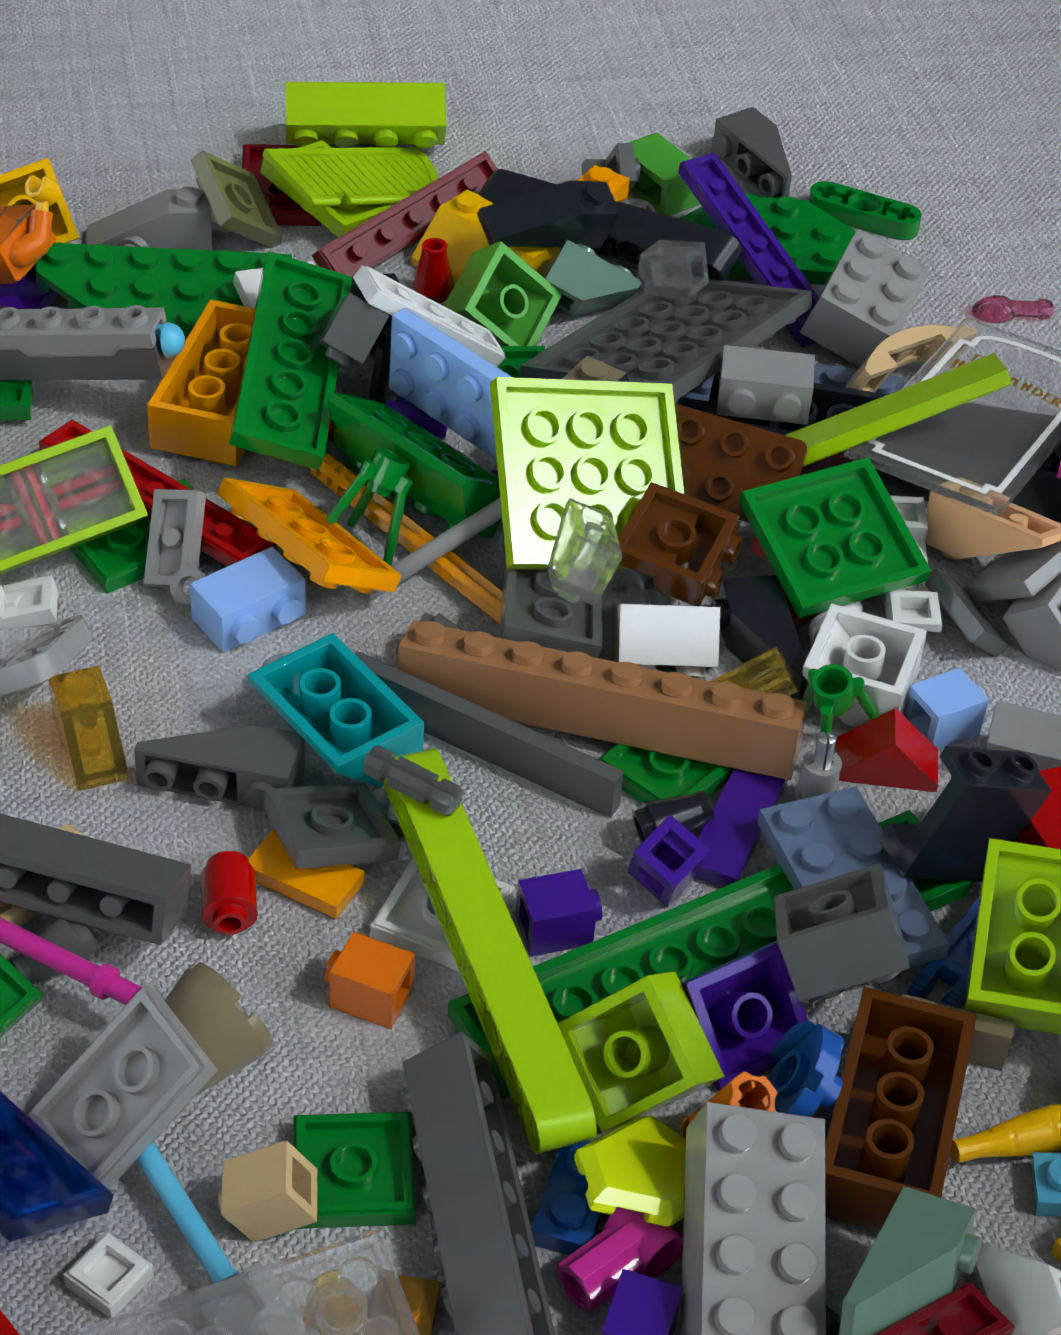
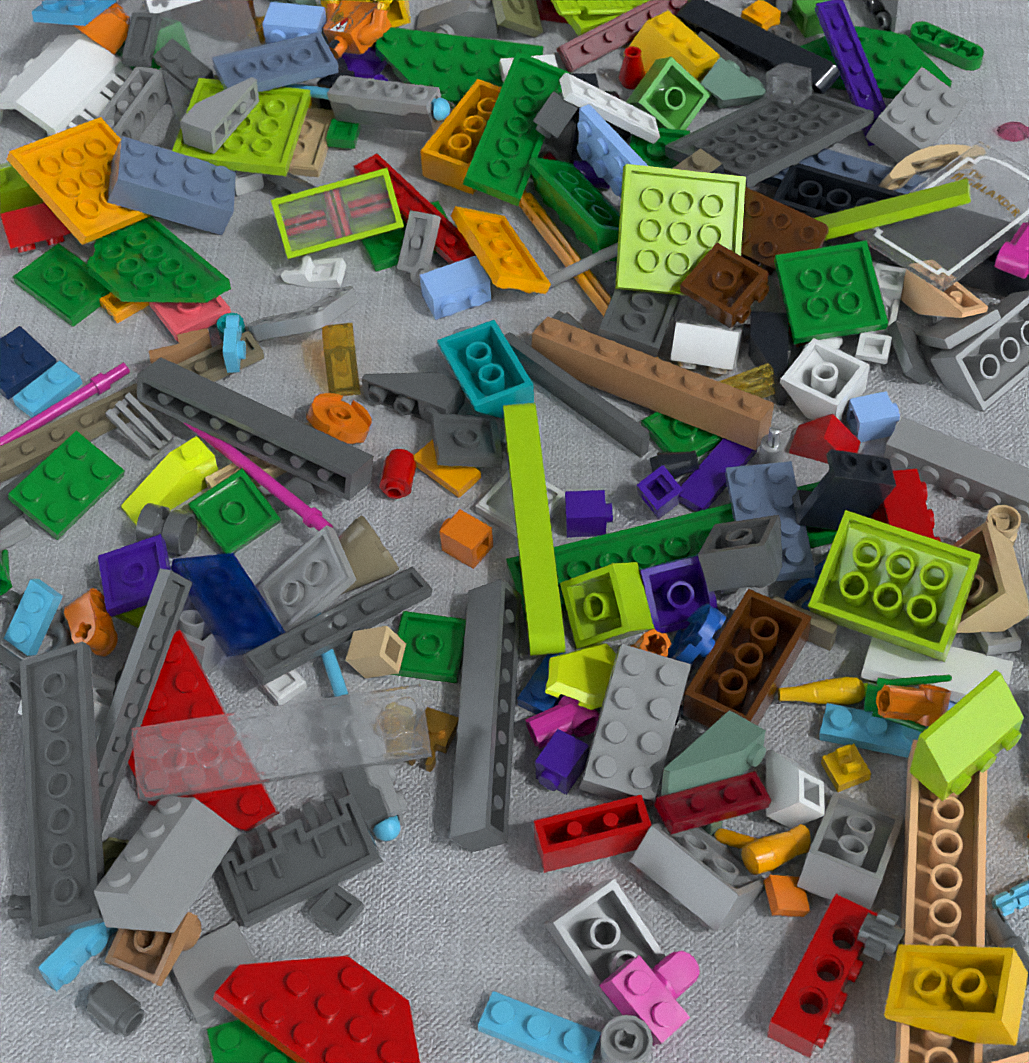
camera: 20 degrees right, 10 degrees up
green plant [326,447,413,566] -> none
dark grey axle [363,745,463,816] -> none
black slope [477,181,621,248] -> none
clear slope [547,498,622,606] -> none
light grey brick [716,345,815,424] -> none
green plant [802,664,879,738] -> none
none -> dark grey tile [243,566,432,686]
none -> orange plate [306,393,372,444]

